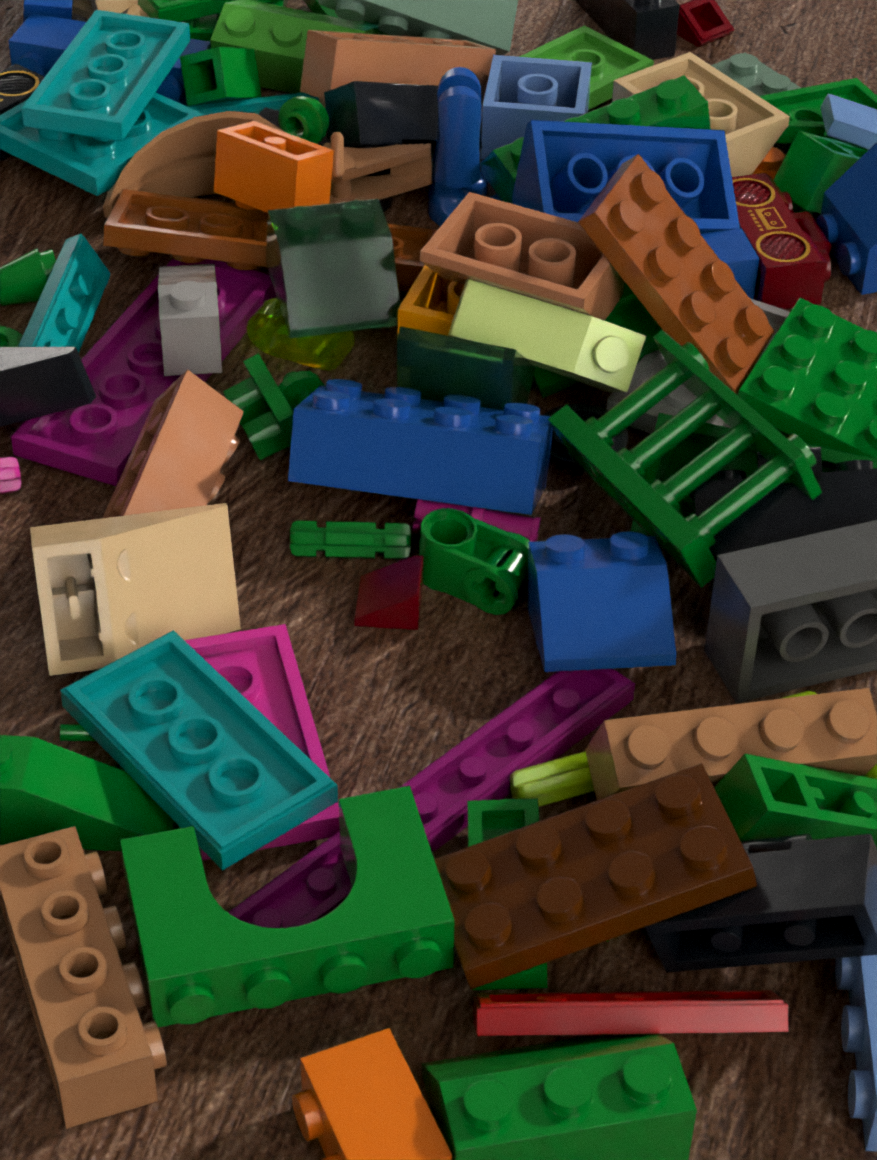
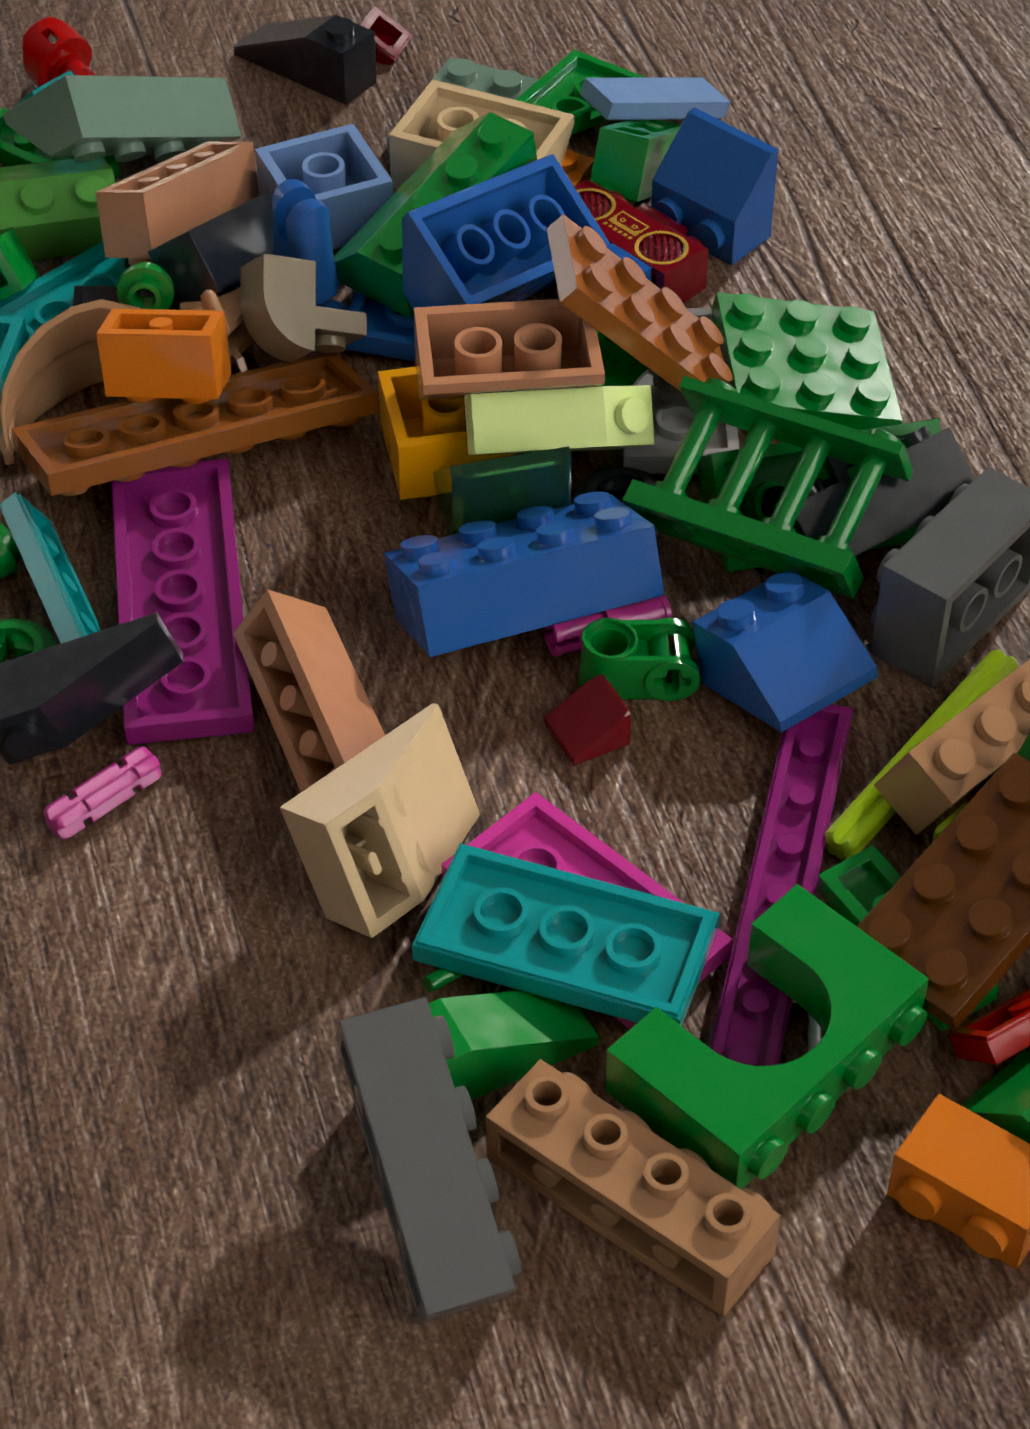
camera: 30 degrees left, 5 degrees up
light grey slope [158,264,222,376] -> none
green hips [223,353,325,461] -> none
clear neon green beam [247,298,355,371] -> none
clear green slope [266,199,400,338] -> none
green axle [290,520,411,560] -> none
bright green plate [519,25,654,110] -> none
none -> dark tan brick [240,254,367,362]

